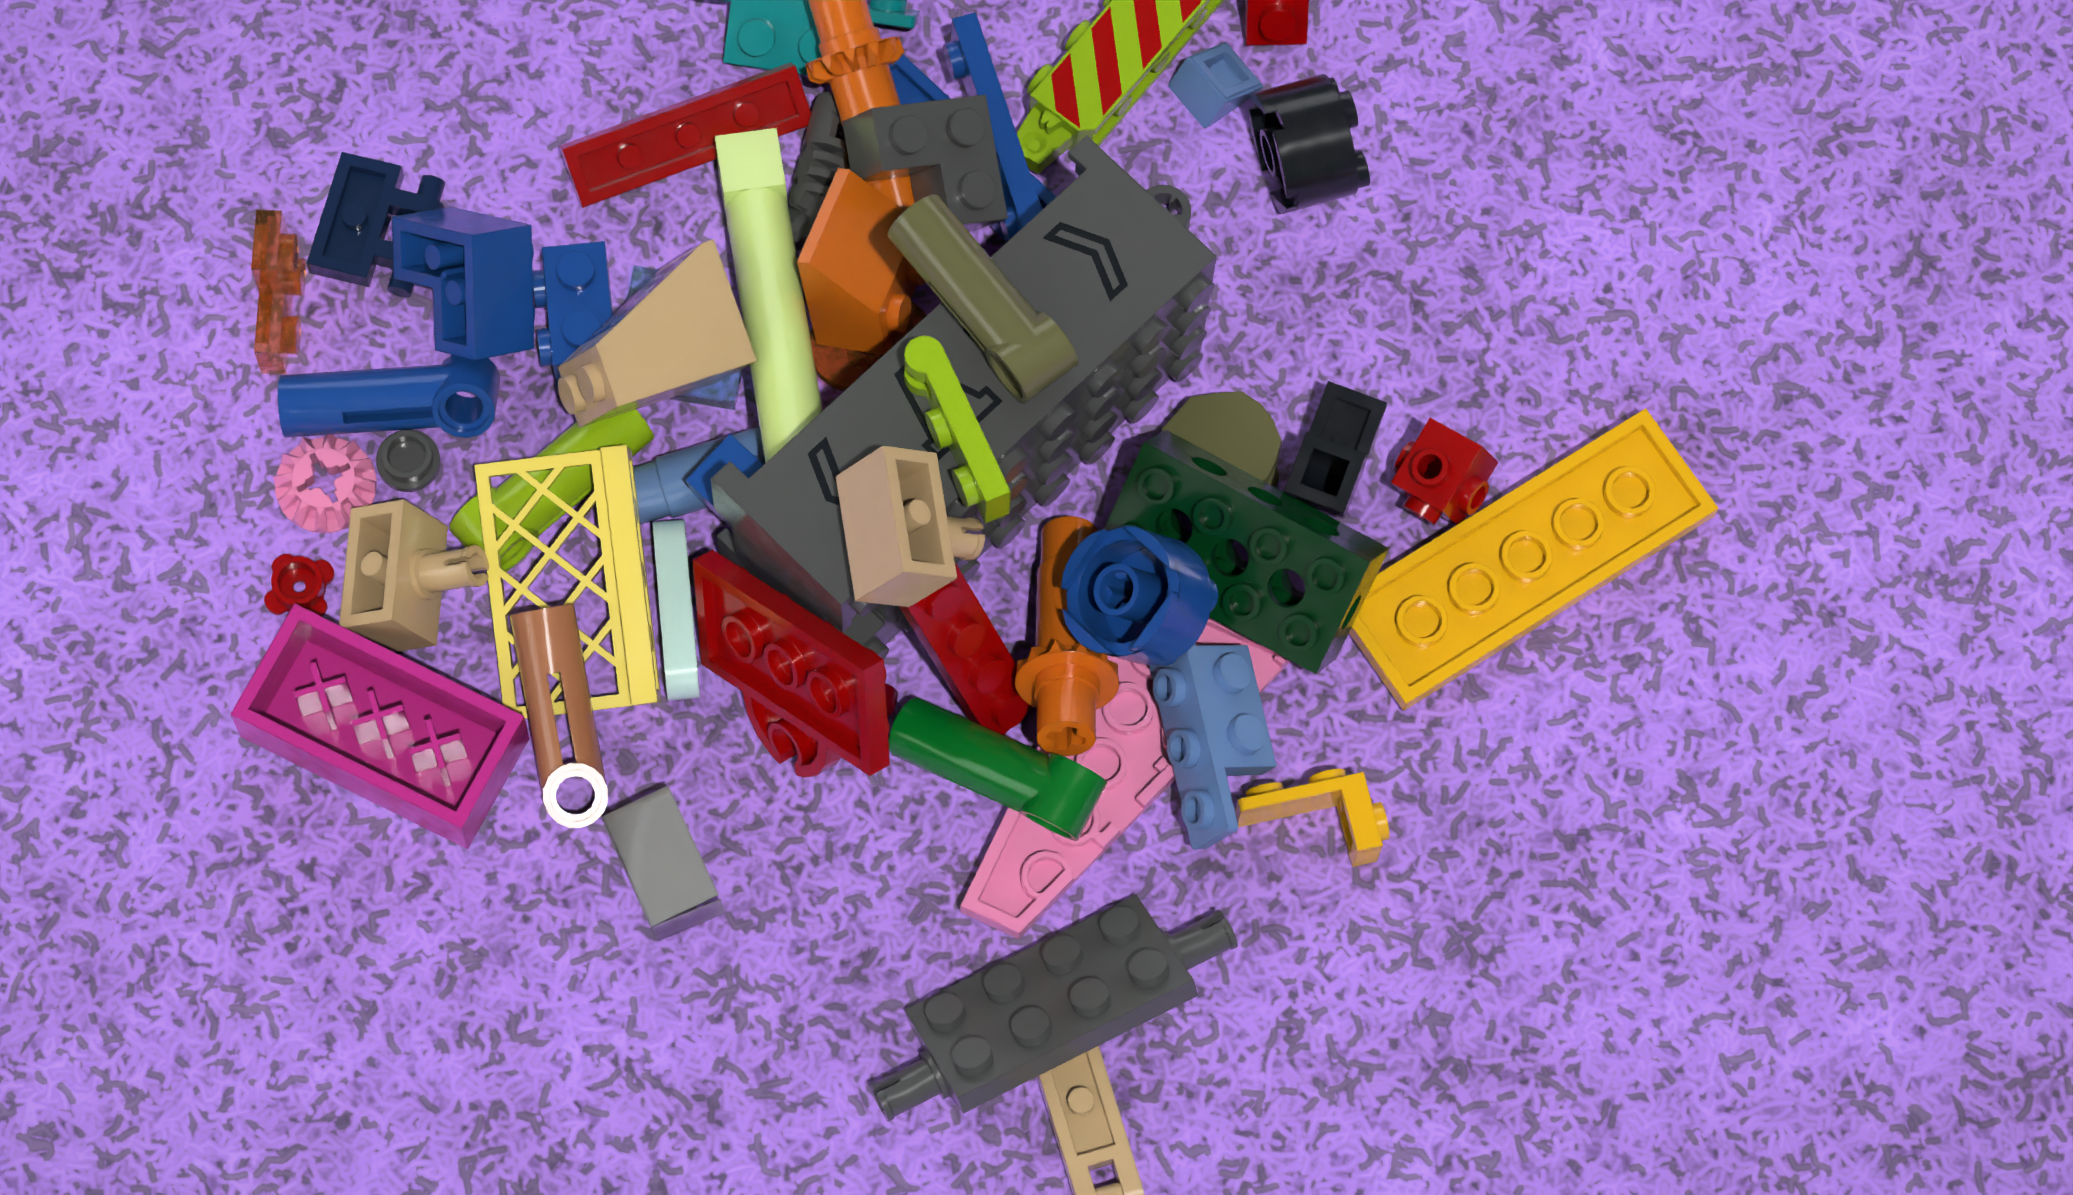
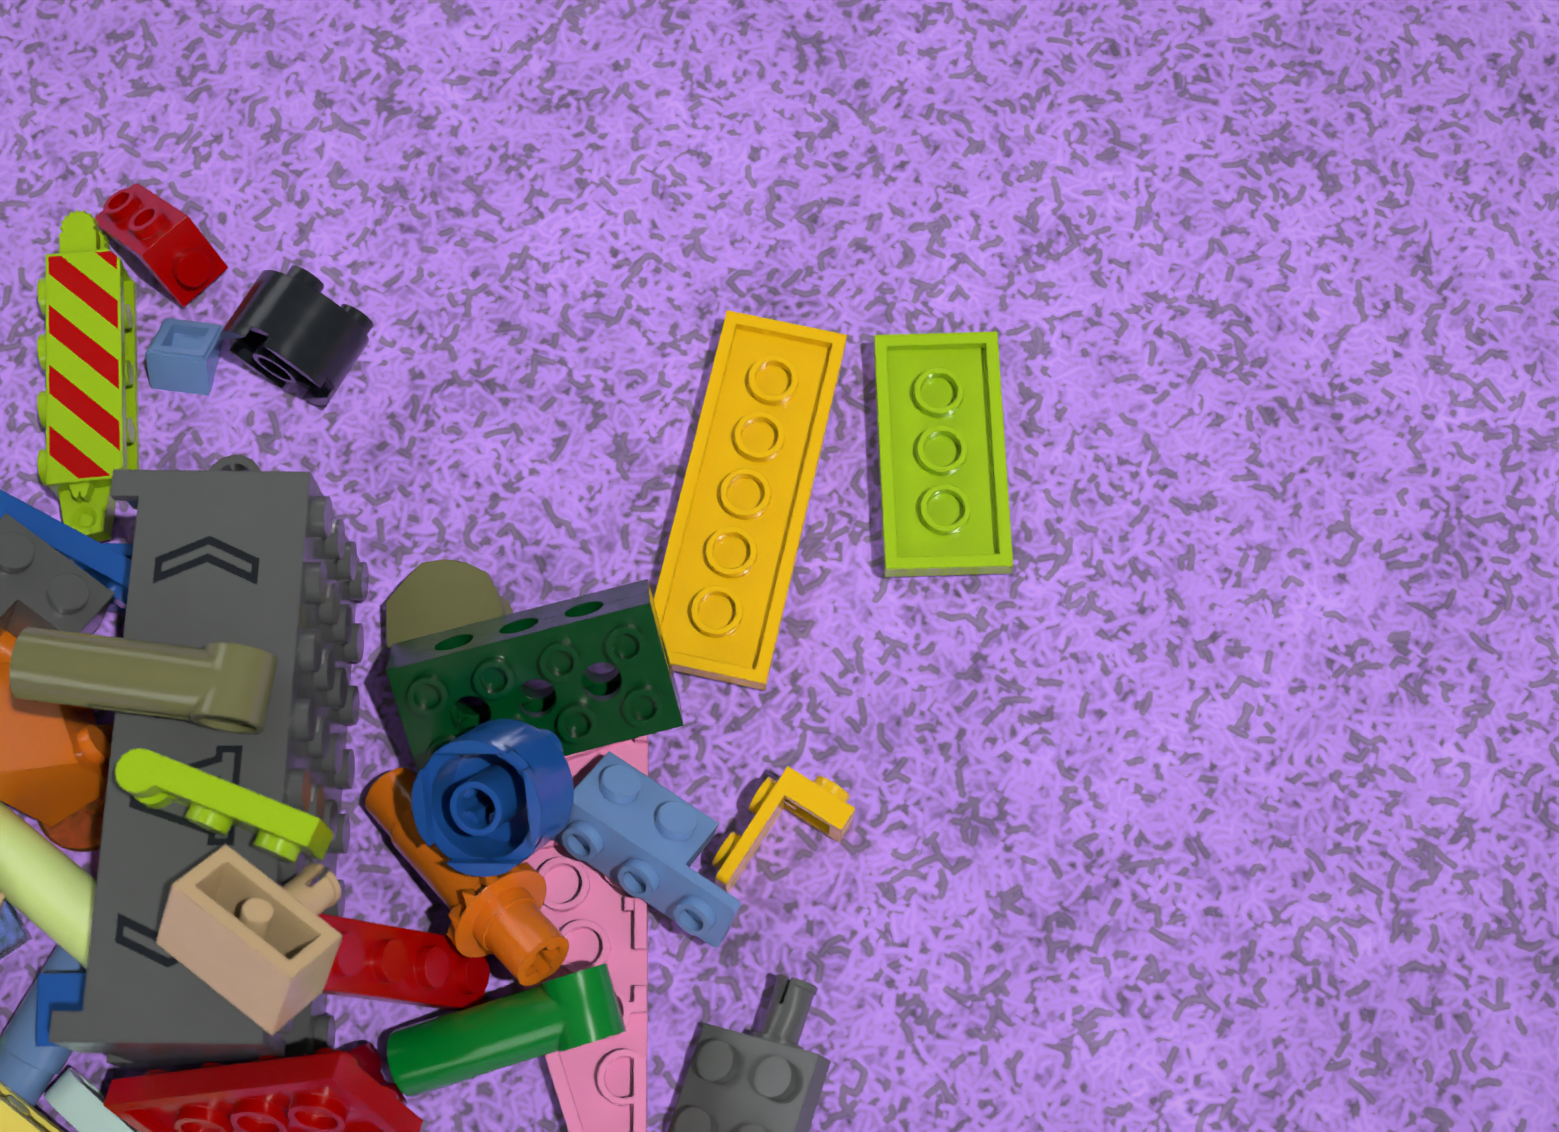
camera: 40 degrees left, 0 degrees up
black brick [1284,381,1387,519] -> none
red brick [1391,418,1498,526] -> none
none -> lime plate [873,331,1013,577]

